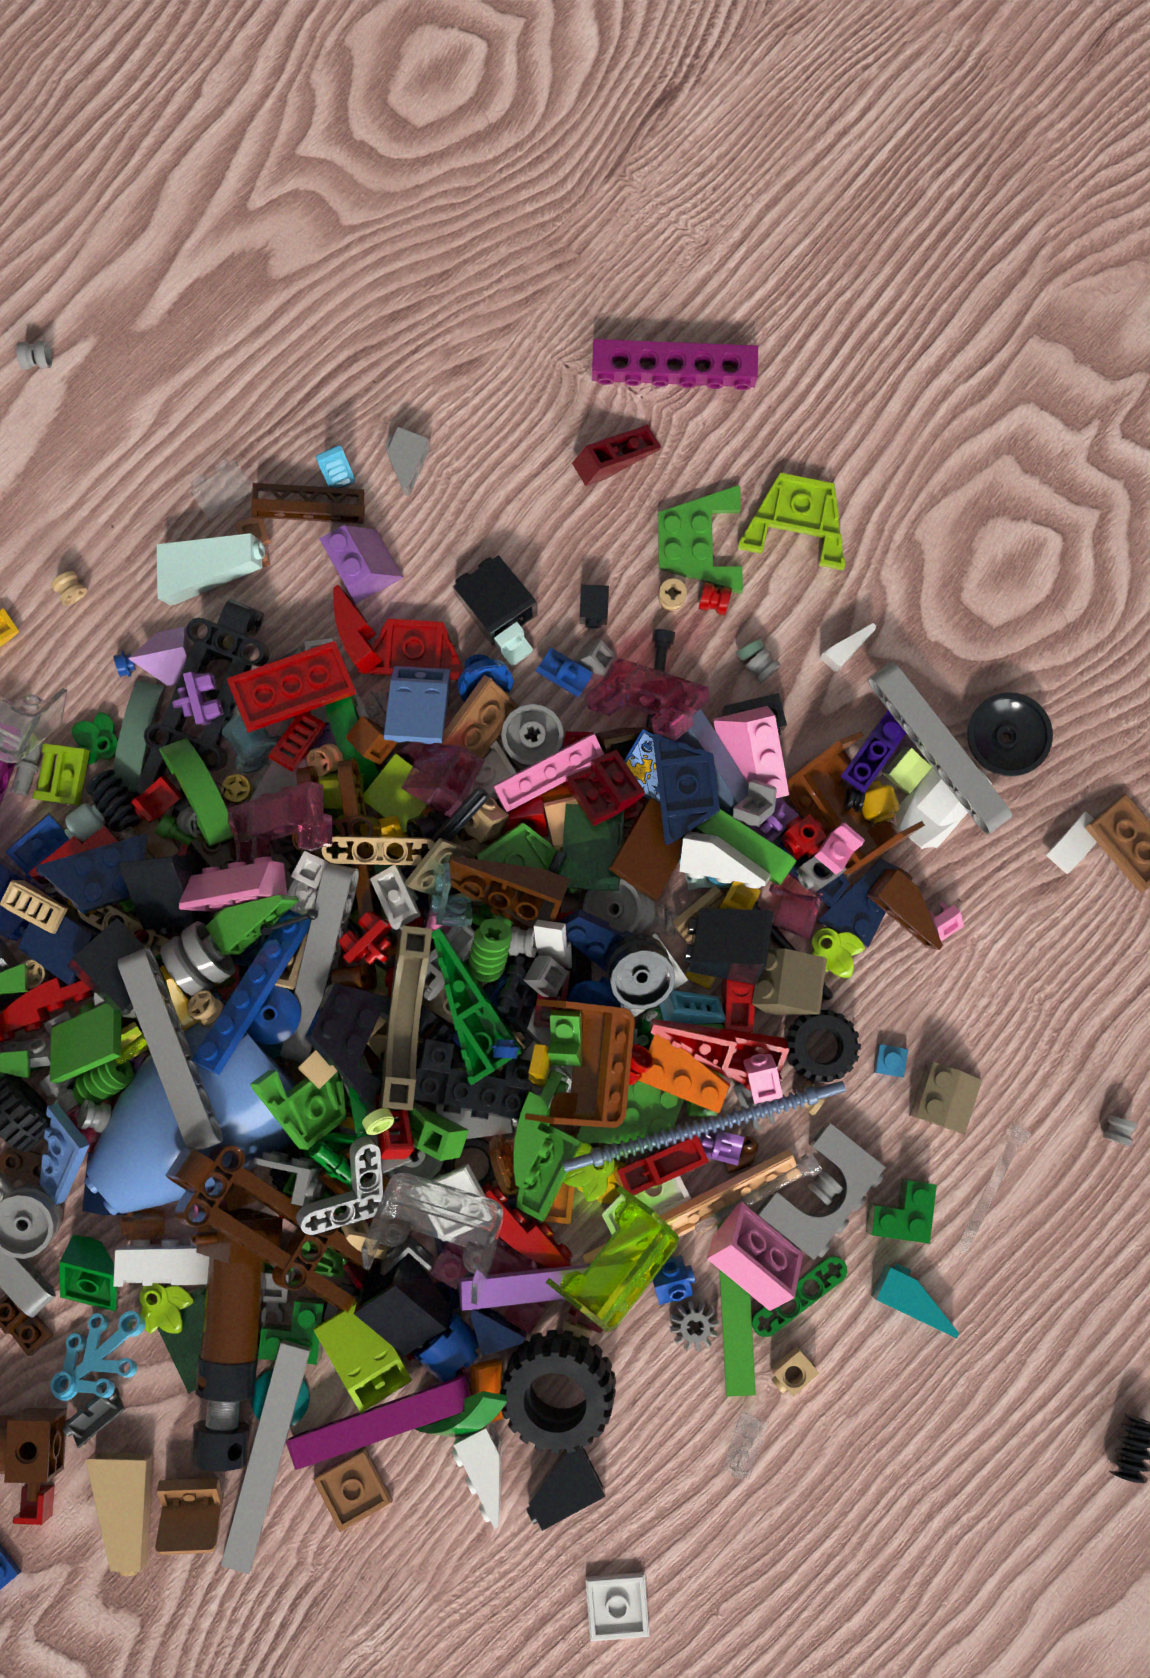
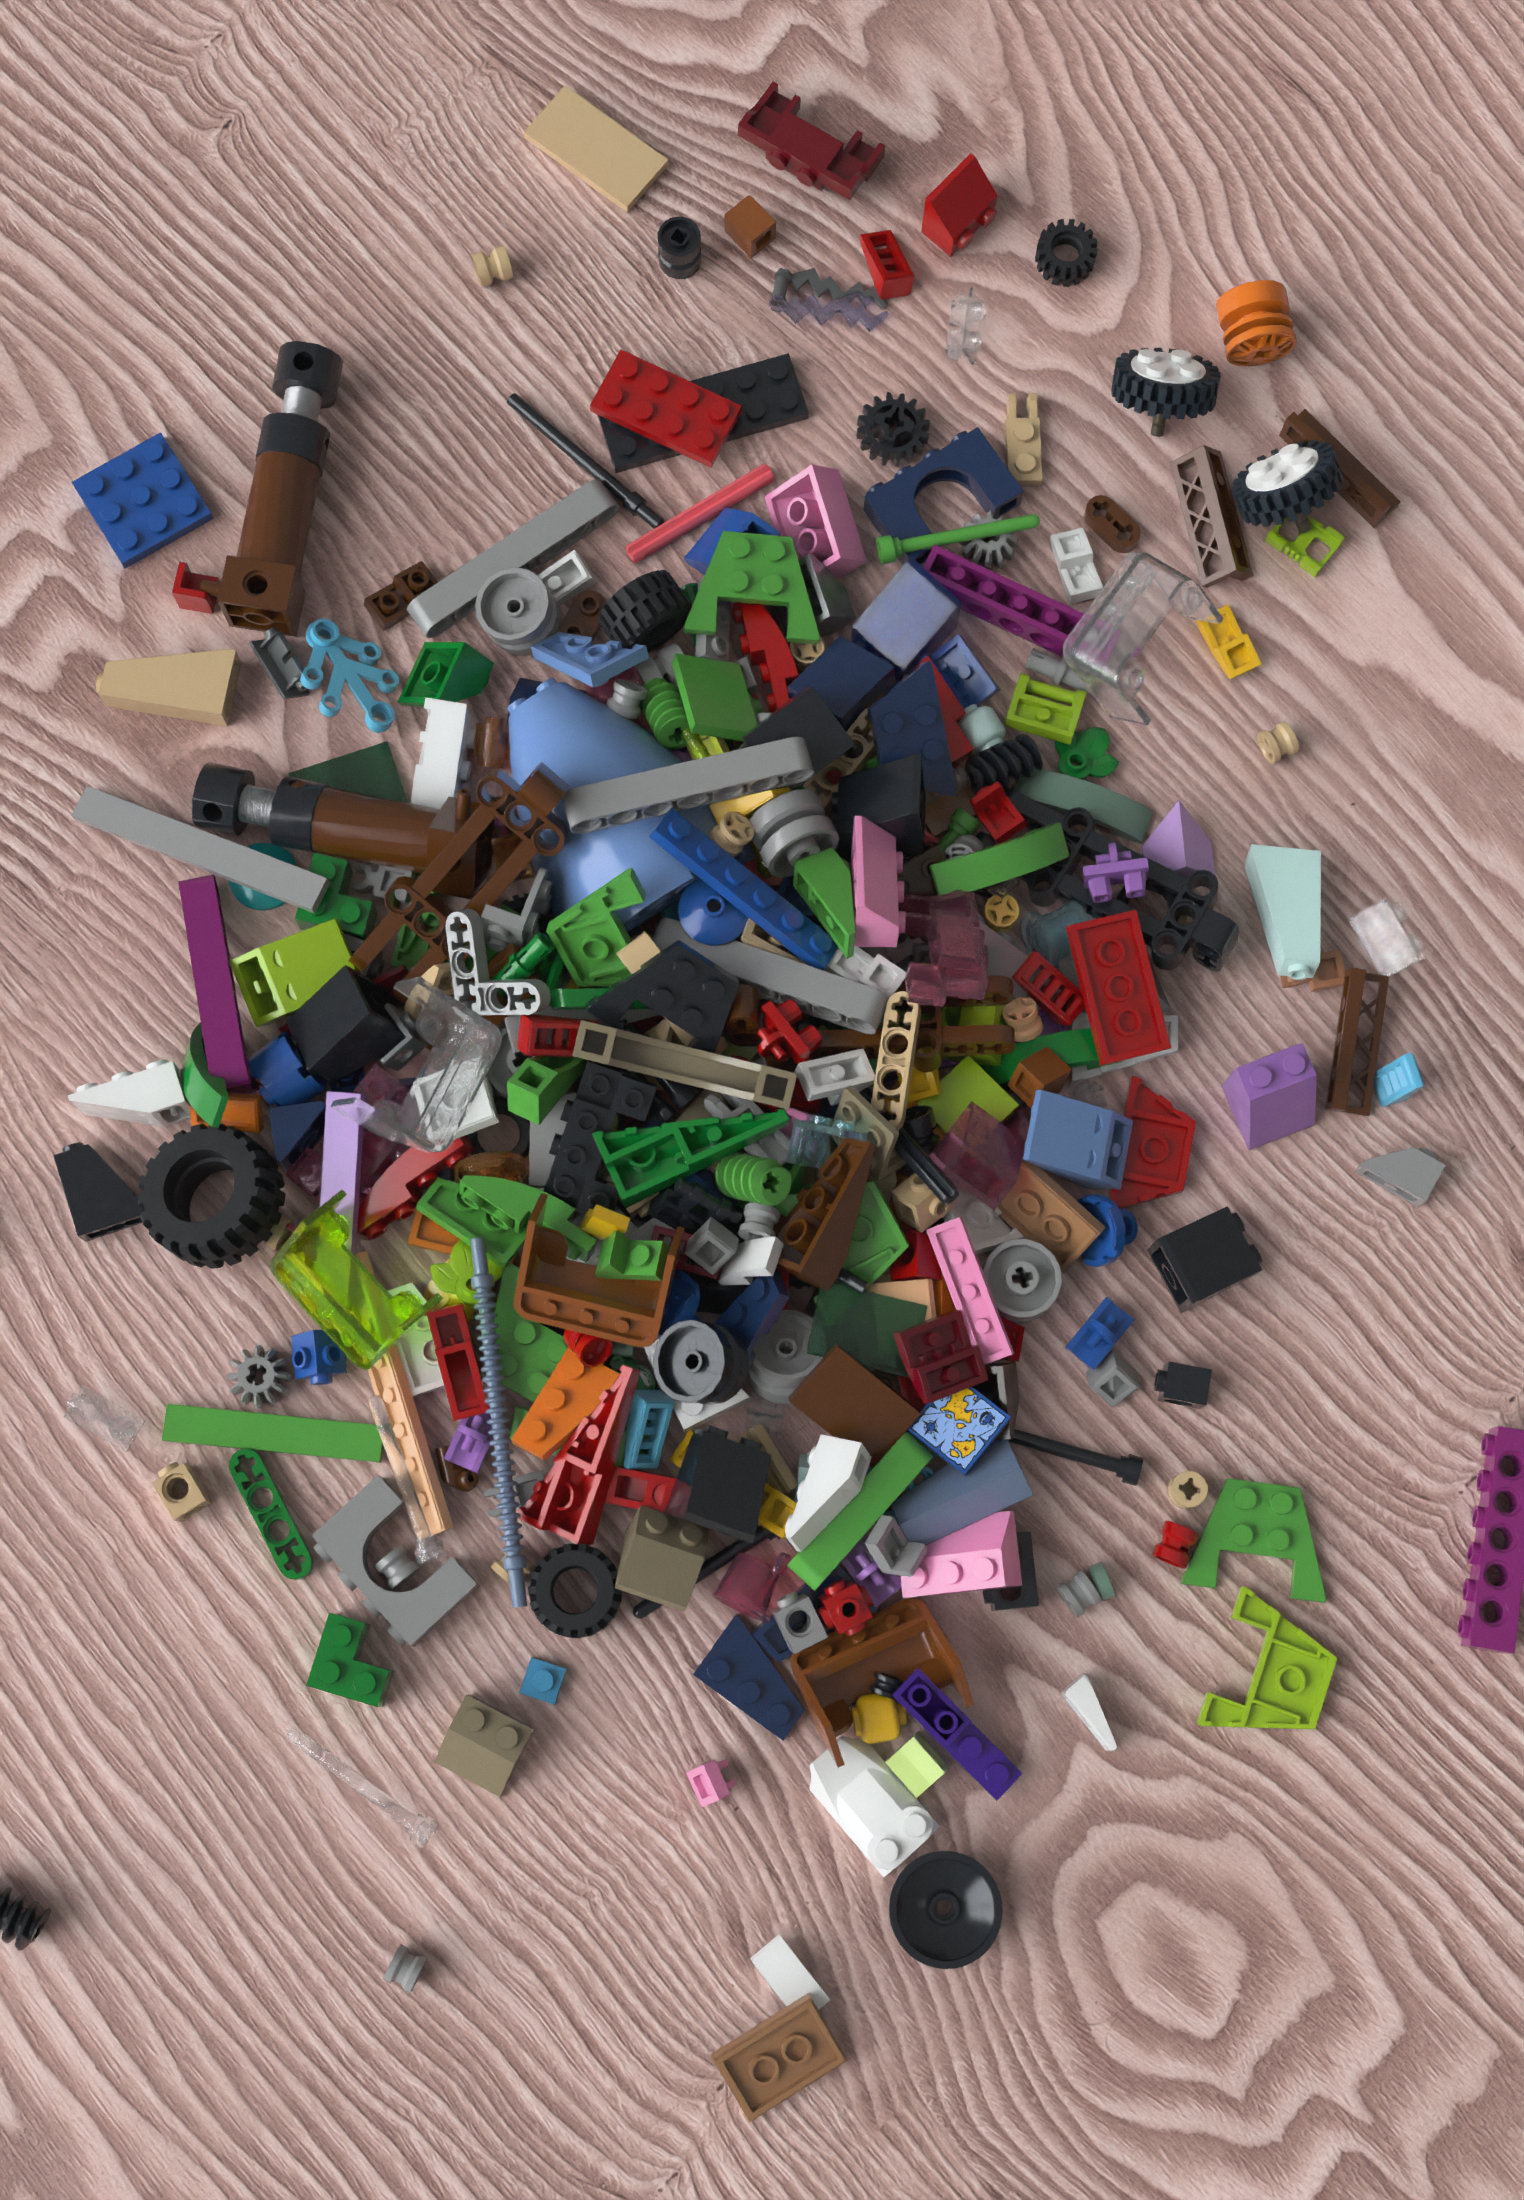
camera: 95 degrees right, 5 degrees down
tan slope [0,880,68,934] -> none
blue plate [113,650,136,677] -> none
lime plate [139,1283,194,1334] -> none
medium nougat bracket [155,1477,223,1555] -> none
black hinge [260,909,318,936] -> none
medium nougat tile [312,1447,393,1532] -> none
red slope [333,585,382,674] -> none
yellowish green tile [362,1108,394,1135] -> none
blue plate [491,1039,520,1059] -> none
light aqua bracket [494,622,533,666] -> none
dark red slope [572,424,661,486] -> none
clear pink bracket [585,658,710,740] -> none
dark blue wing [652,734,720,845] -> none
bright pink slope [707,1202,803,1311] -> none
bright pink bracket [743,1054,783,1104] -> none
lime plate [812,927,865,978] -> none
bright pink bracket [815,823,865,875] -> none
reddish brown slope [866,868,943,950] -> none
light grey beam [868,662,1012,834] -> none
teal slope [871,1263,959,1339] -> none

